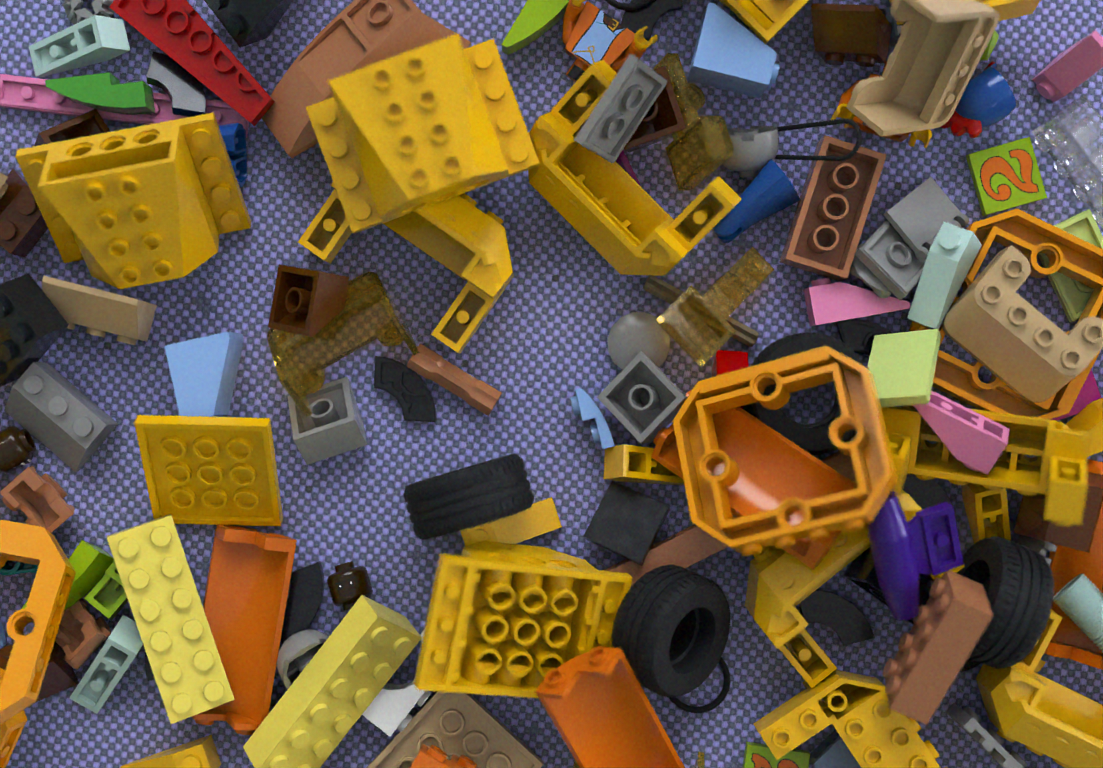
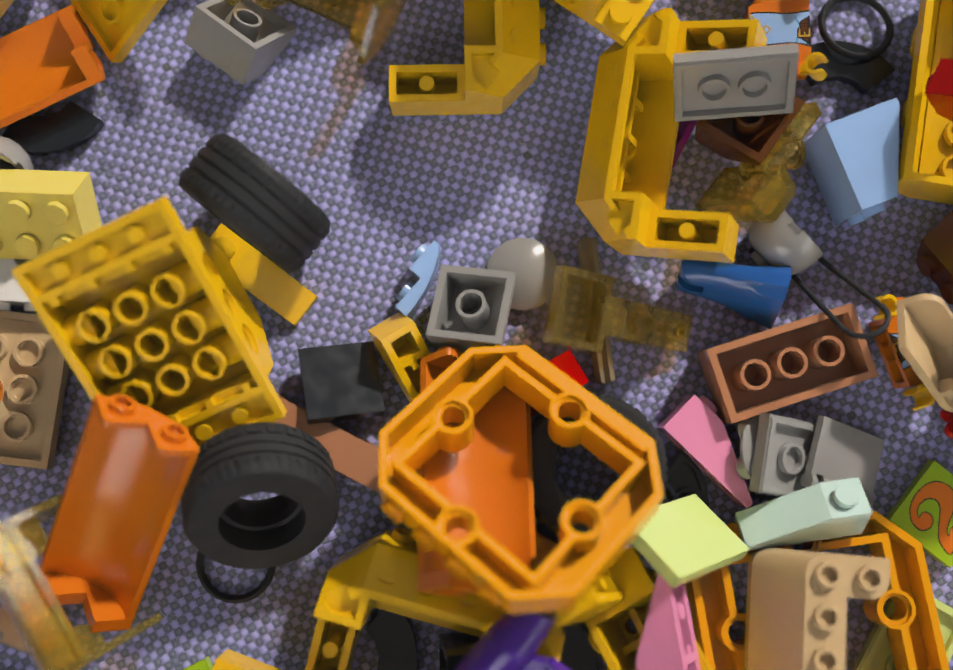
camera: 50 degrees right, 5 degrees down
dark brown head [327,561,373,611] -> none
black tile [374,356,437,422] -> none
nougat axle [406,344,502,416] -> none

